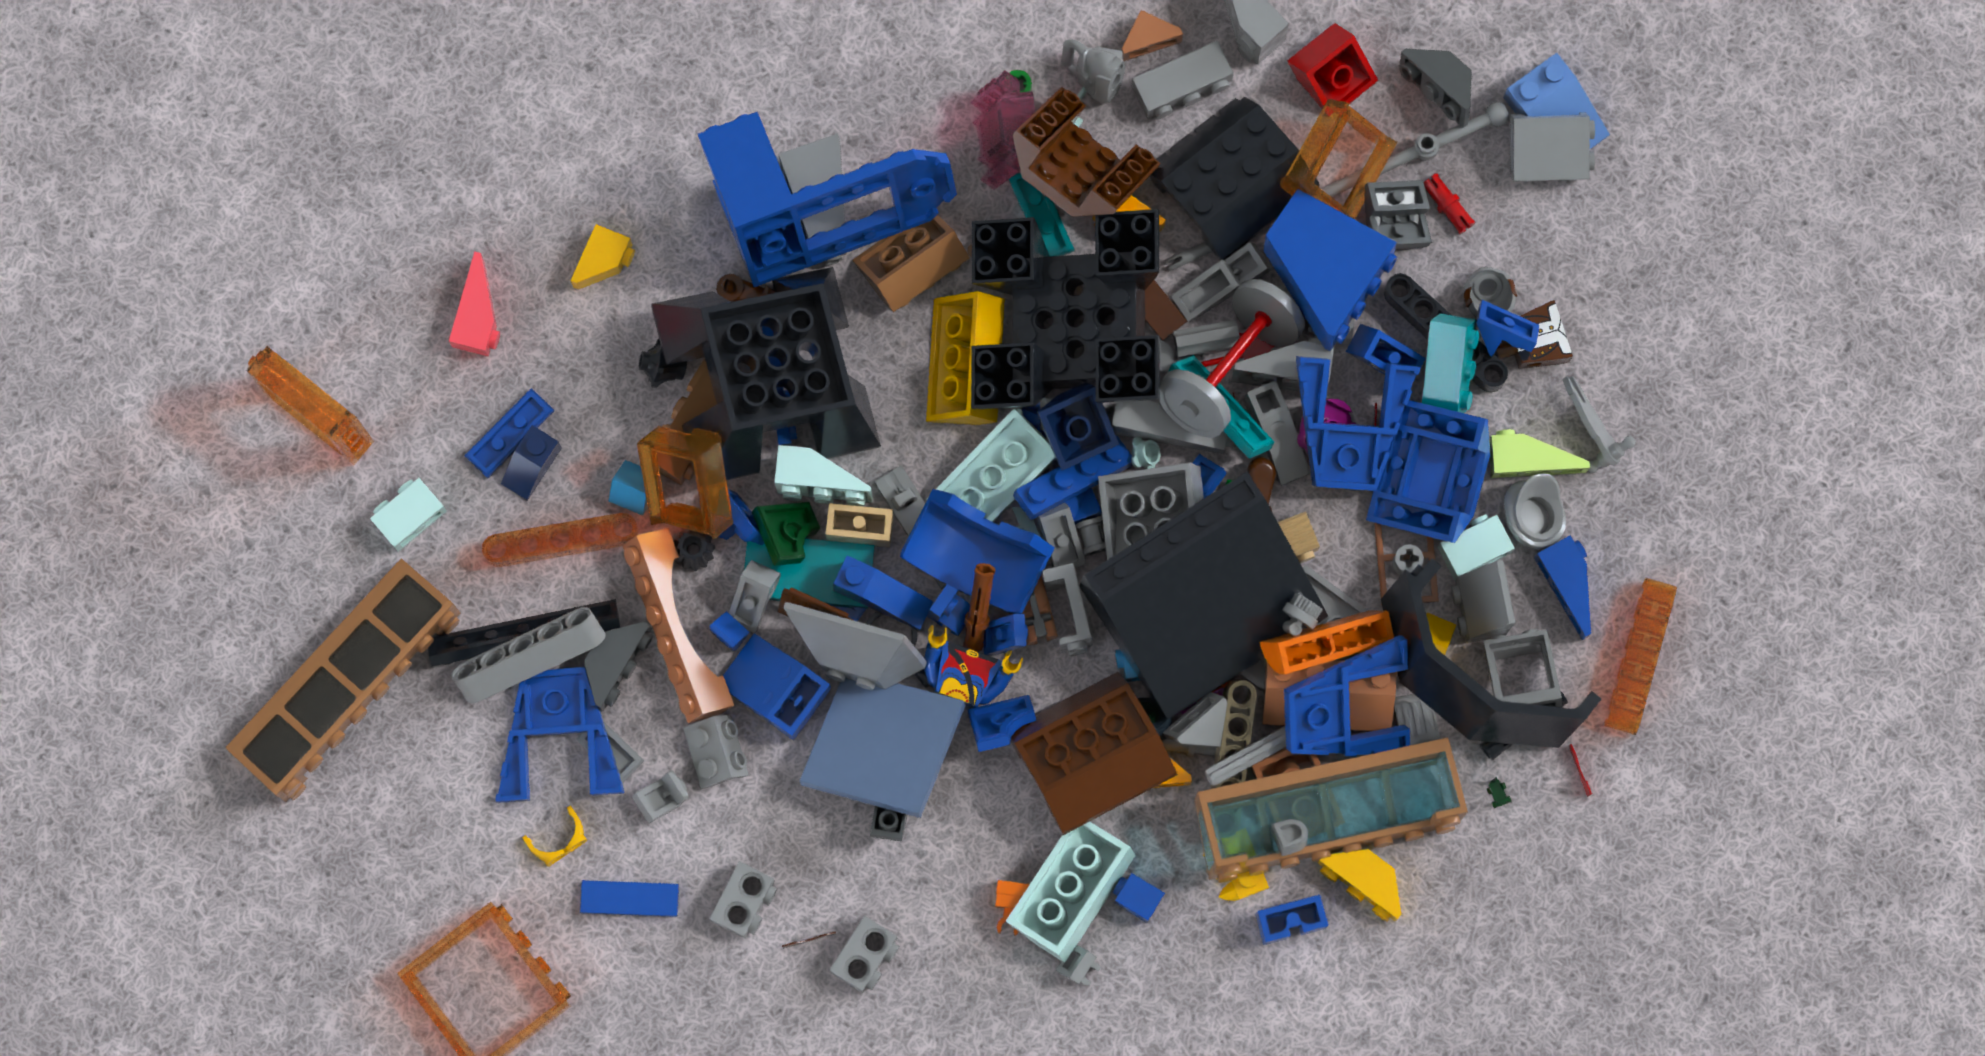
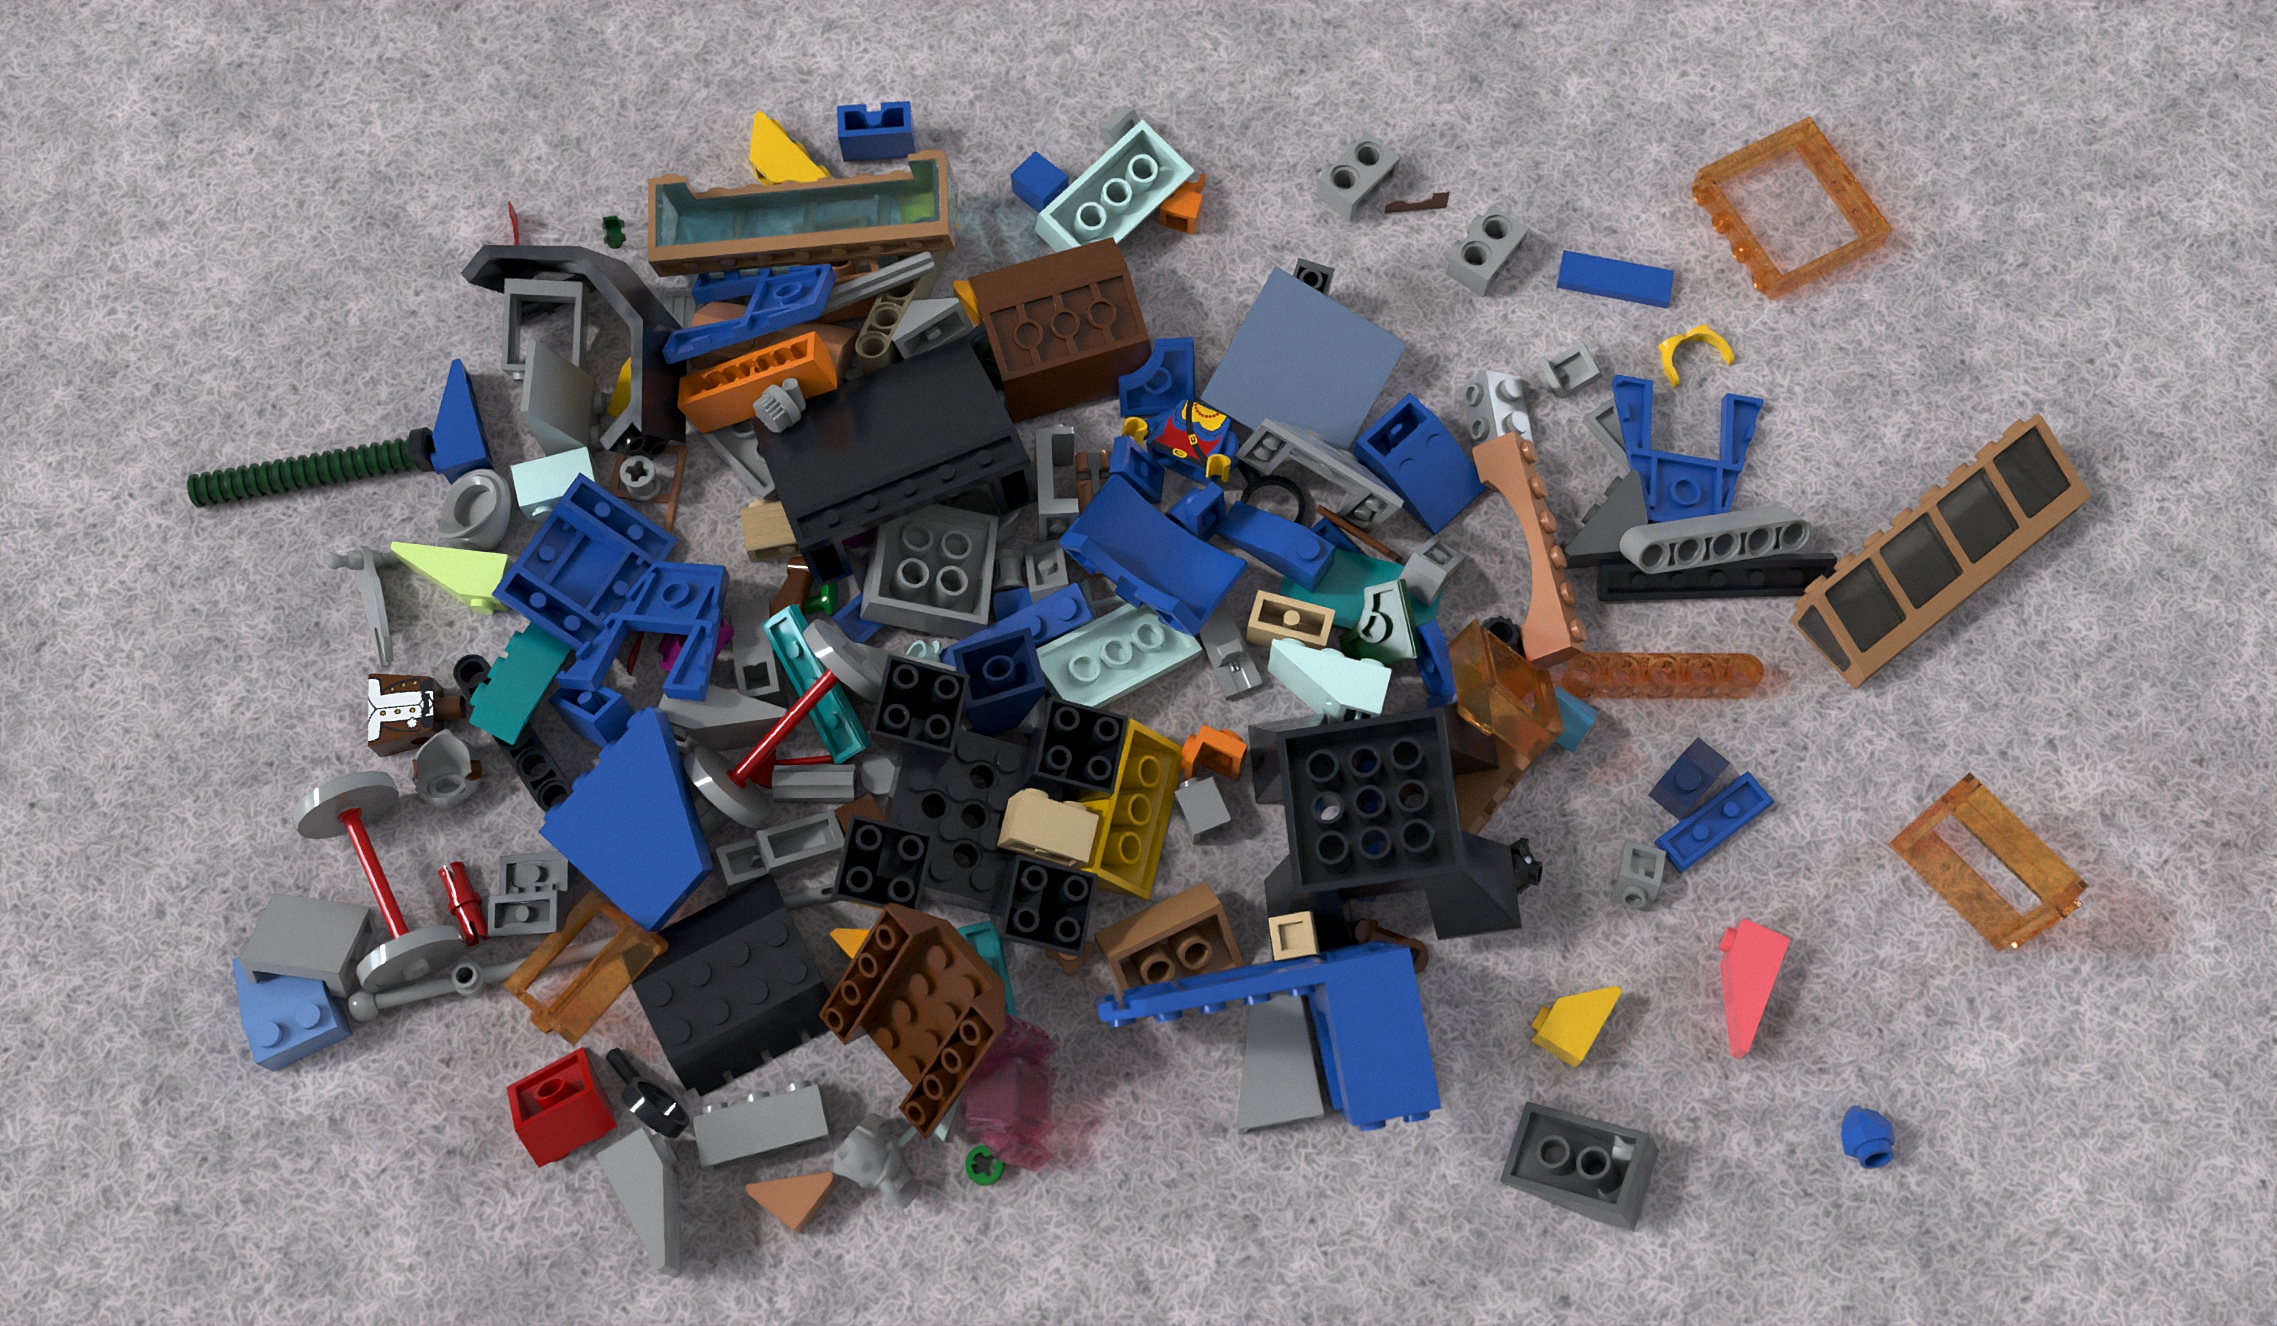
camera: 170 degrees left, 10 degrees down
light aqua brick [370,478,447,552] -> none
blue slope [709,611,750,652] -> none
dark orange pin [963,563,995,652] -> none
light grey tile [1270,819,1308,856] -> none
dark grey slope [1399,48,1472,128] -> none
blue slope [1476,300,1539,357] -> none
clear orange beam [1604,578,1677,735] -> none
none -> dark green piece [187,436,419,508]
none -> light grey piece [292,771,465,993]
none -> black tile [408,427,435,472]
none -> black piece [606,1048,690,1139]
none -> tan brick [997,788,1099,869]
none -> light grey brick [1174,777,1231,845]
none -> orange bracket [1180,724,1248,782]
none -> tan tile [1268,911,1320,962]
none -> dark grey slope [1500,1101,1659,1232]
none -> light grey bracket [1610,840,1666,912]
none -> blue rock [1841,1105,1895,1169]

